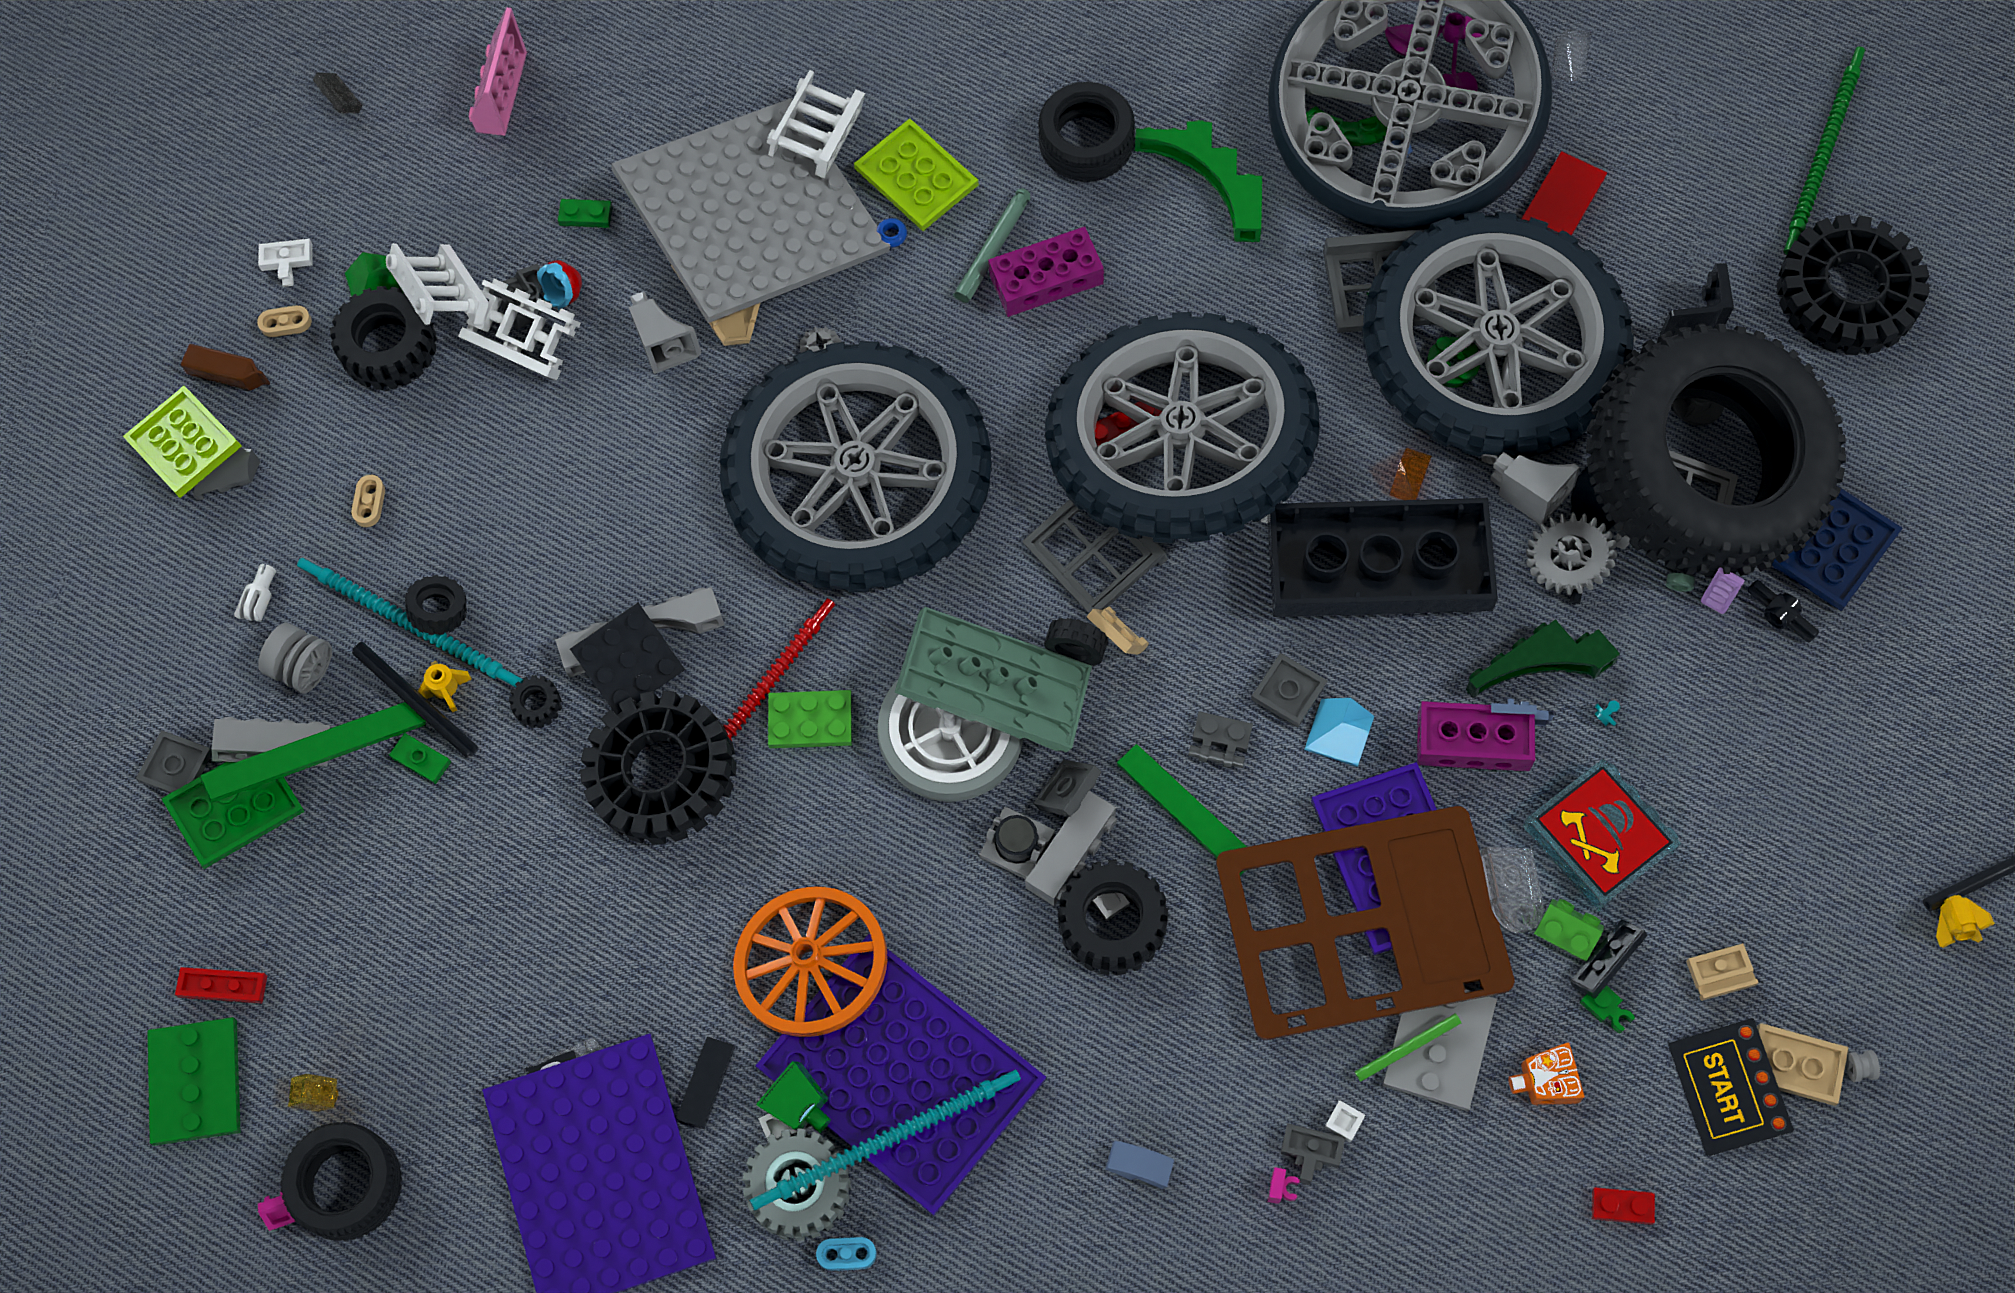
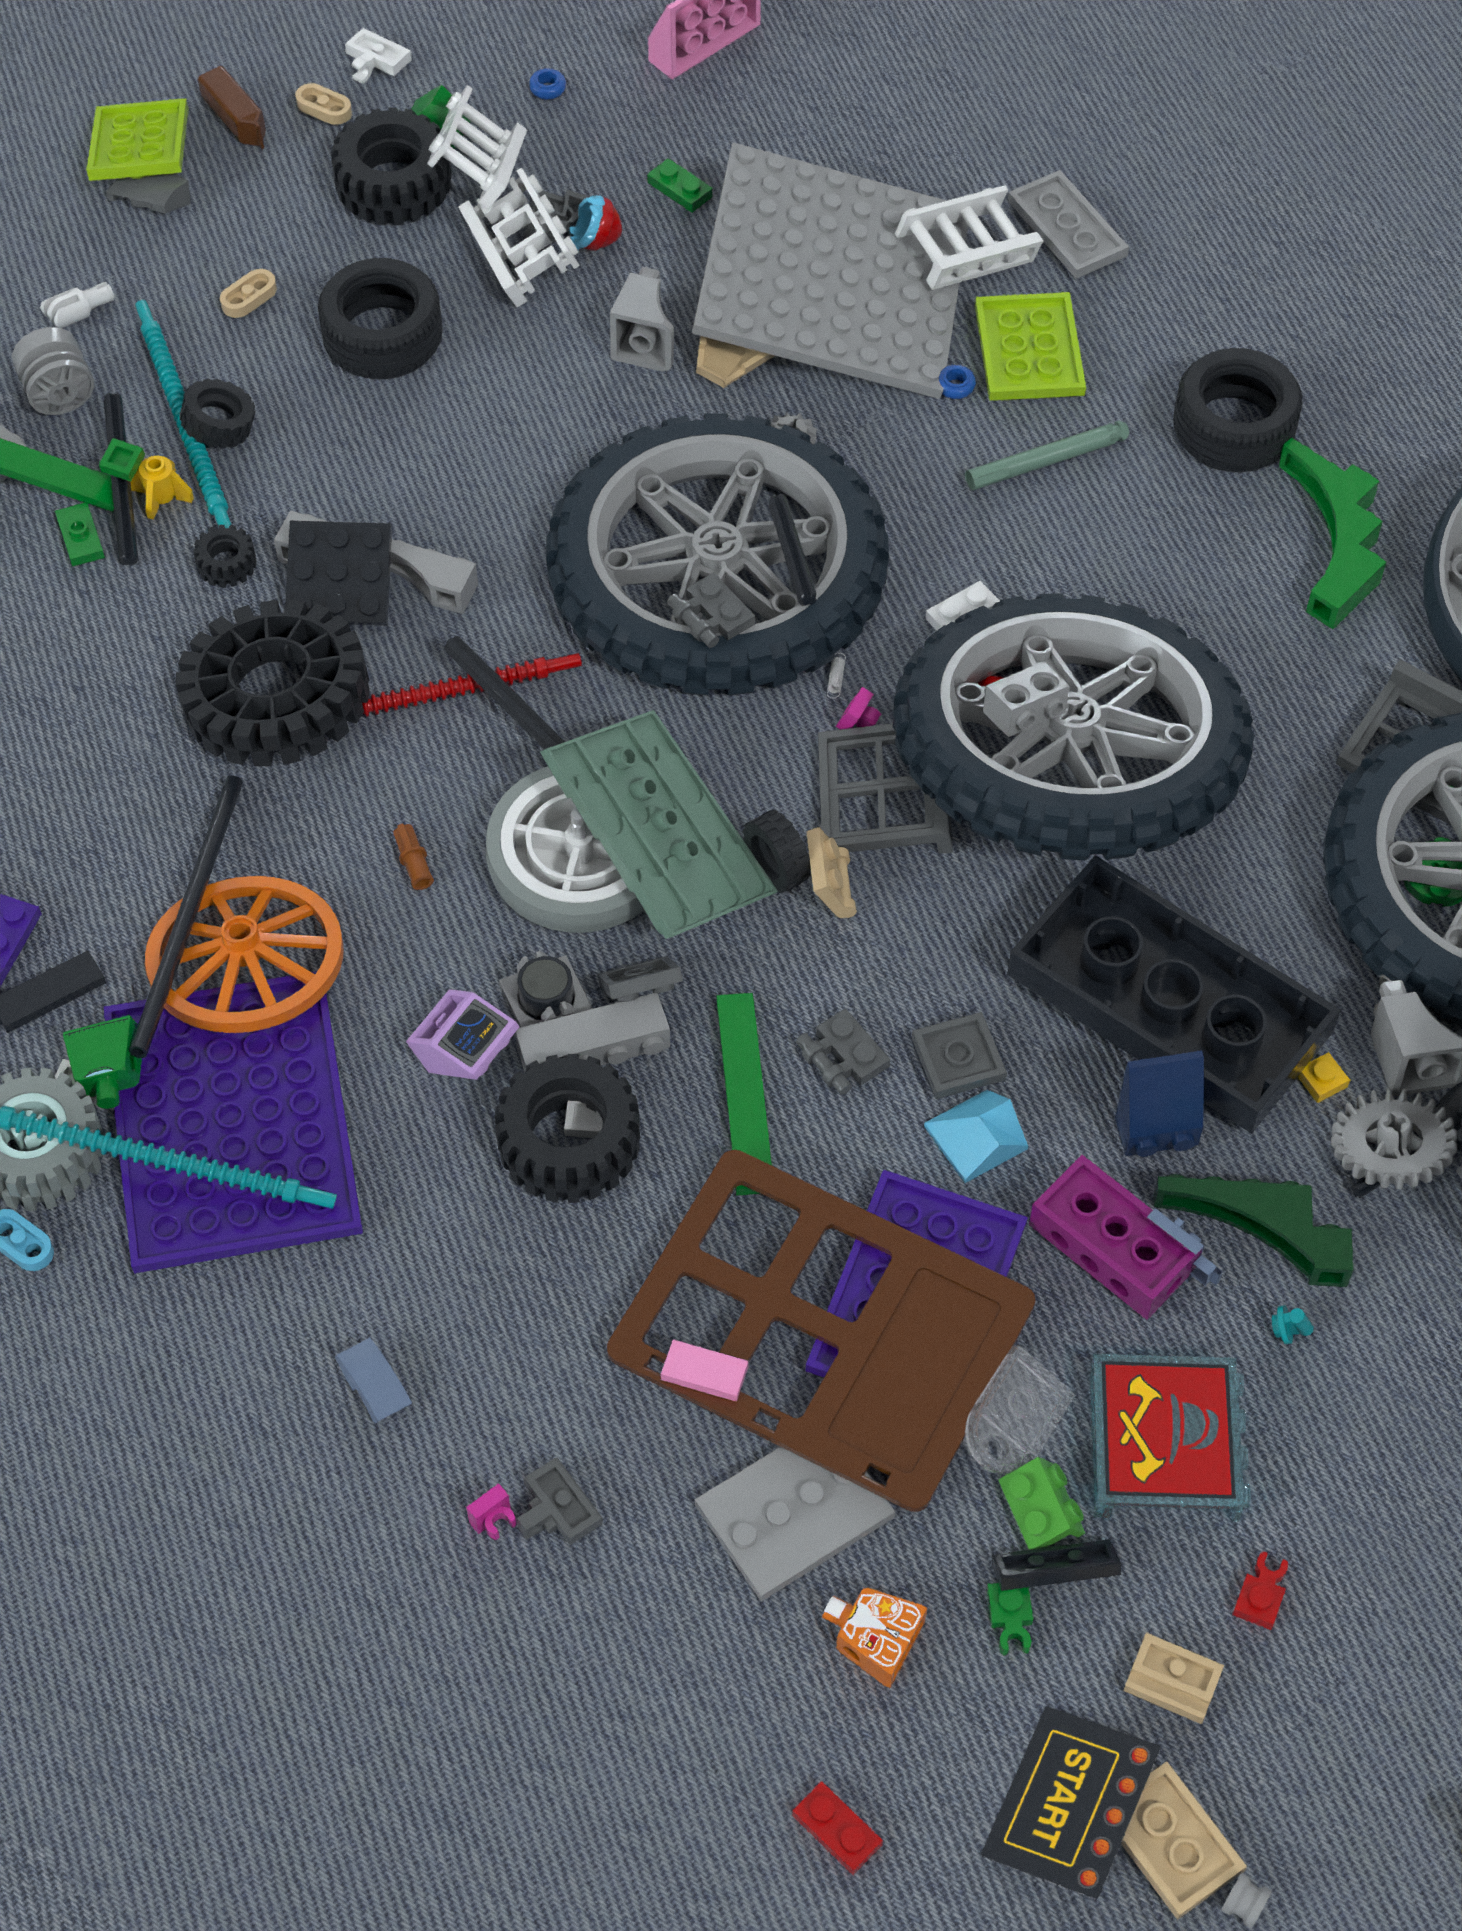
camera: 35 degrees right, 10 degrees down
bright green plate [768,690,852,748] -> none
magenta brick [988,226,1104,317] -> none
white plate [1325,1100,1365,1143] -> none
bright green bar [1355,1013,1461,1082] -> none
clear orange slope [1389,448,1432,500] -> none
none -> green plate [99,438,145,482]
none -> black piece [129,775,243,1058]
none -> black tyre [318,258,443,379]
none -> dark orange axle [393,823,434,890]
none -> lavender slope [406,990,519,1080]
none -> black axle [444,636,565,750]
none -> blue piece [529,68,566,100]
none -> bright pink tile [661,1340,748,1402]
none -> dark grey plate [667,572,755,648]
none -> black axle [769,494,817,606]
none -> white piece [827,653,846,698]
none -> dark pink tile [835,687,881,730]
none -> white plate [926,581,1000,631]
none -> light grey brick [983,661,1070,737]
none -> light grey plate [1008,170,1129,279]
none -> dark blue slope [1115,1051,1204,1157]
none -> red plate [1232,1551,1288,1630]
none -> yellow plate [1298,1052,1350,1103]

